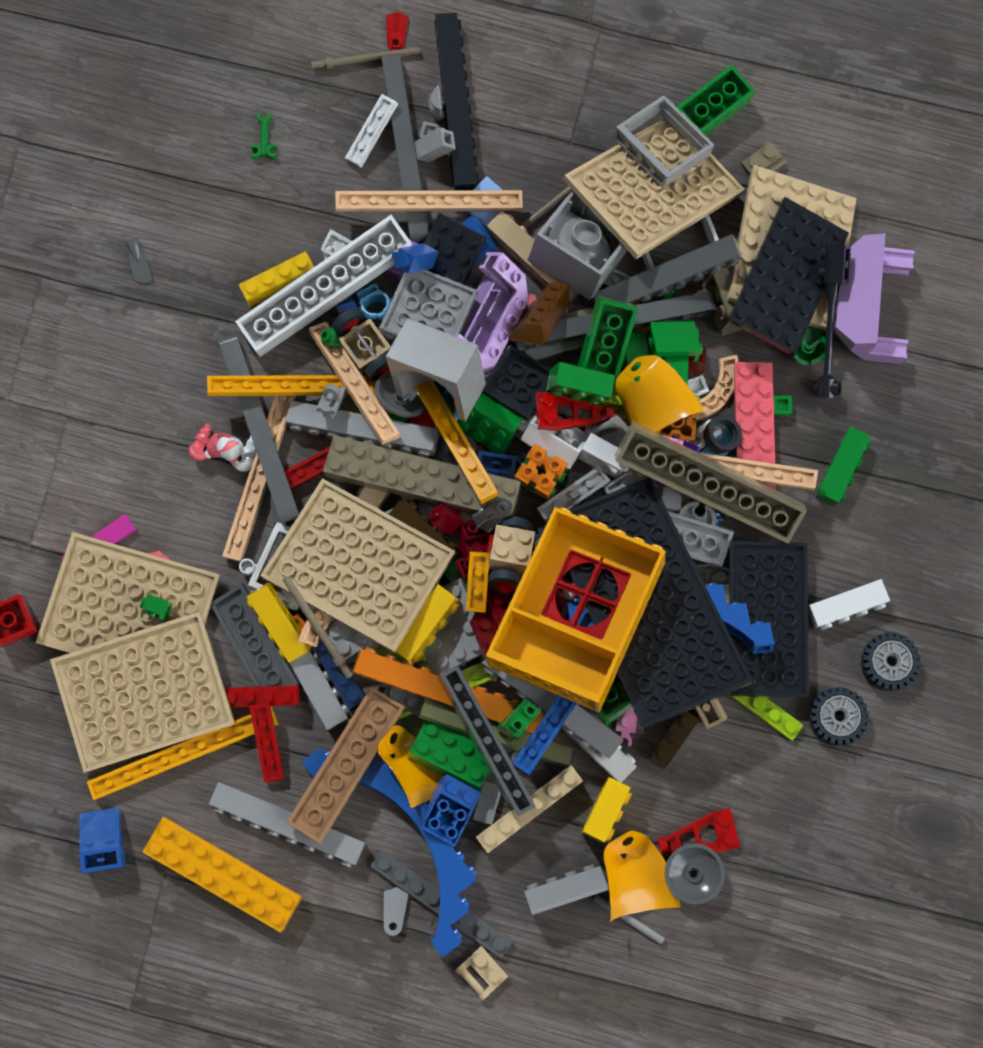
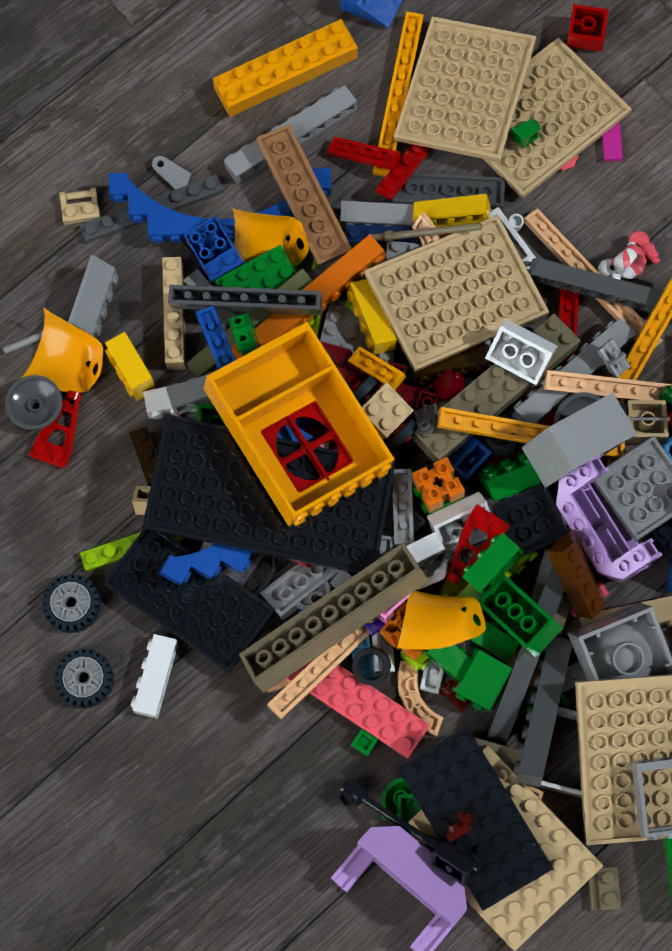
camera: 130 degrees right, 5 degrees down
green brick [815,426,871,506] -> none
none -> clear red bracket [446,810,473,842]
none -> white slope [485,319,558,385]

